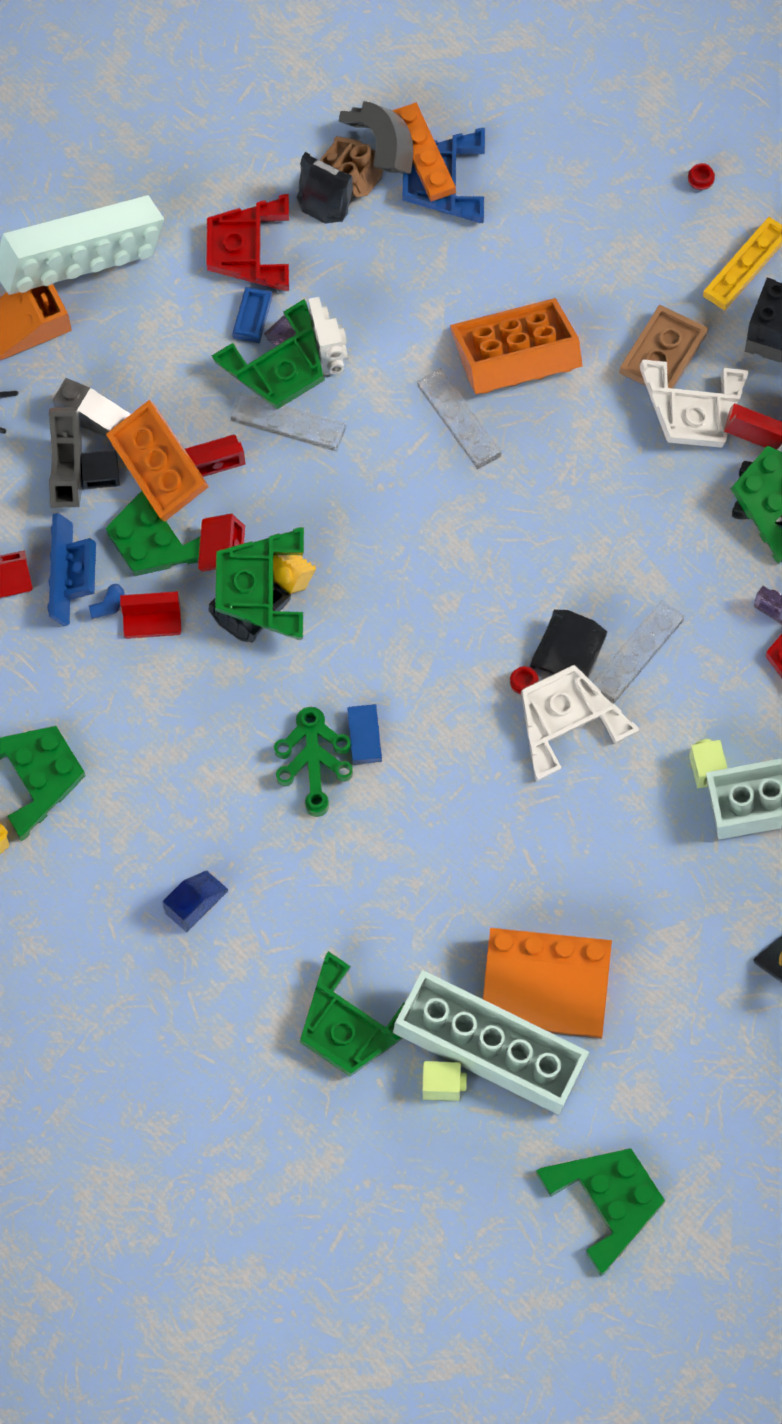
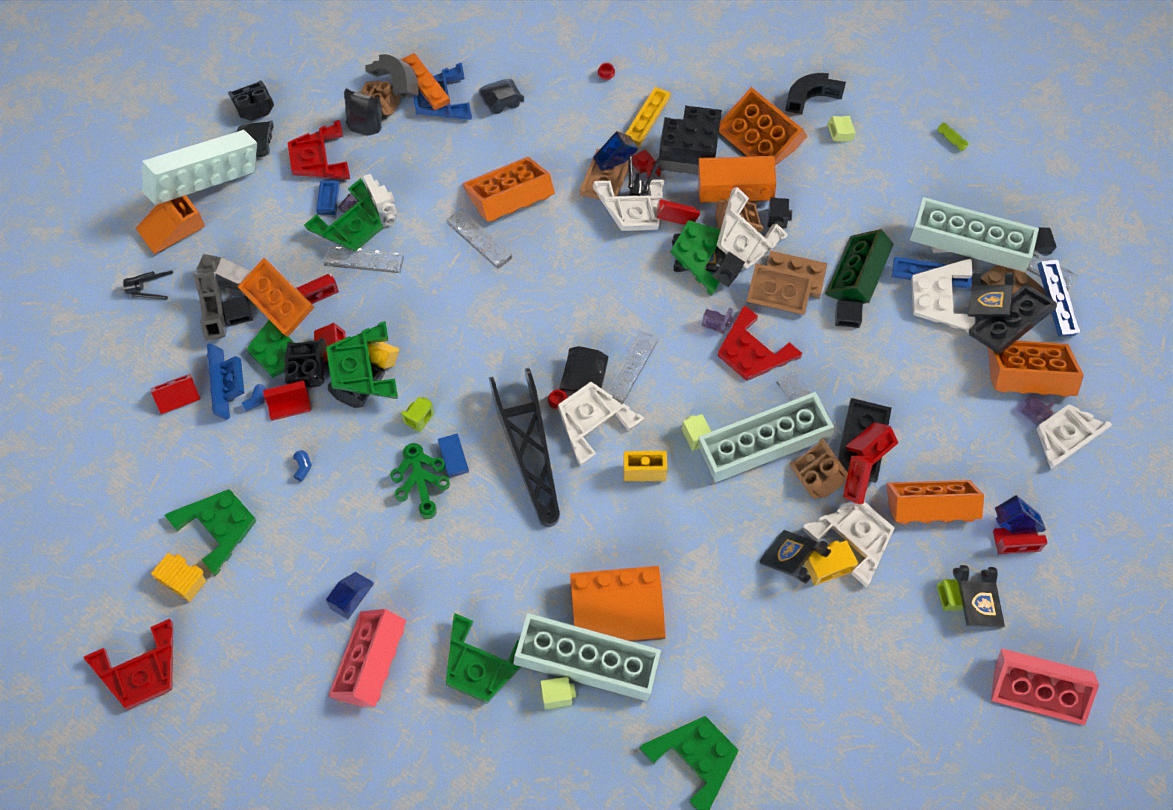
camera: 15 degrees left, 5 degrees down
none -> black slope [228,80,274,121]
none -> black slope [236,120,274,157]
none -> black slope [284,338,326,388]
none -> blue arm [293,450,312,482]
none -> coral slope [328,609,406,707]
none -> lime brick [401,397,434,432]
none -> black slope [478,79,524,114]
none -> black piece [489,368,560,527]
none -> clear blue slope [593,131,639,171]
none -> yellow brick [623,451,667,481]
none -> black plant [628,155,661,196]
none -> red plate [632,150,661,180]

